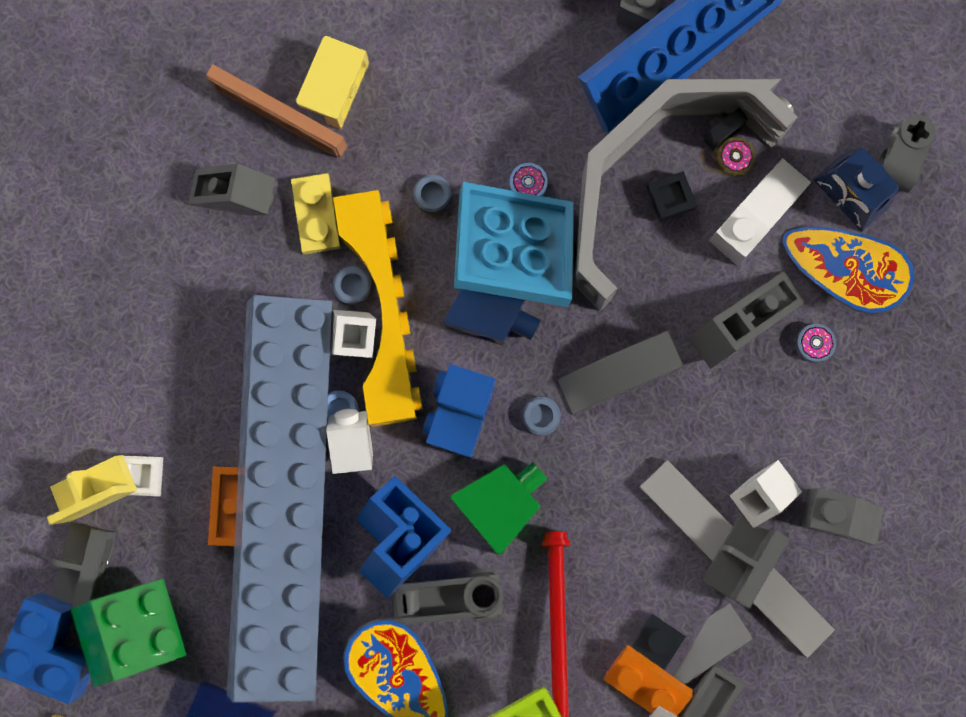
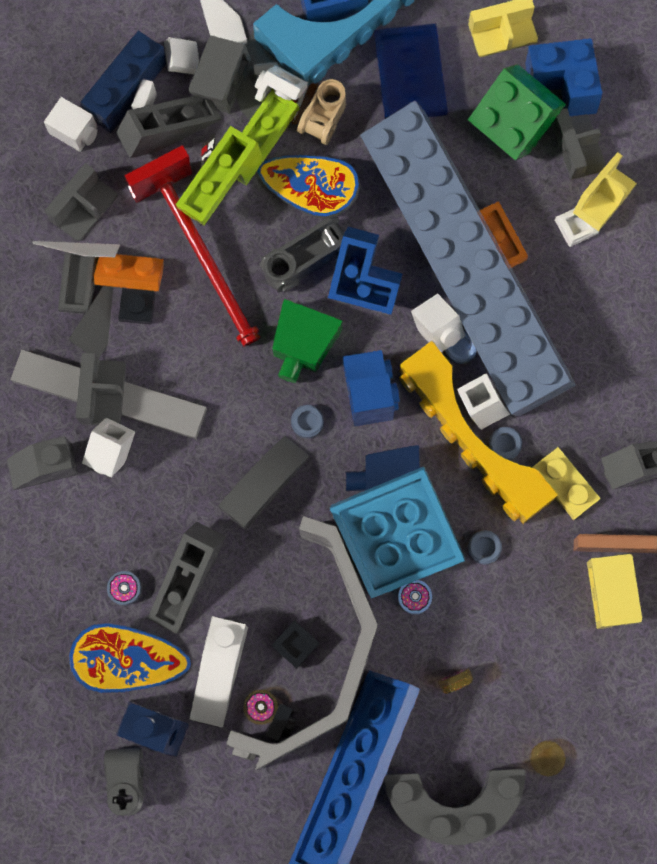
camera: 155 degrees right, 5 degrees down
none -> clear yellow tile [438,668,474,694]

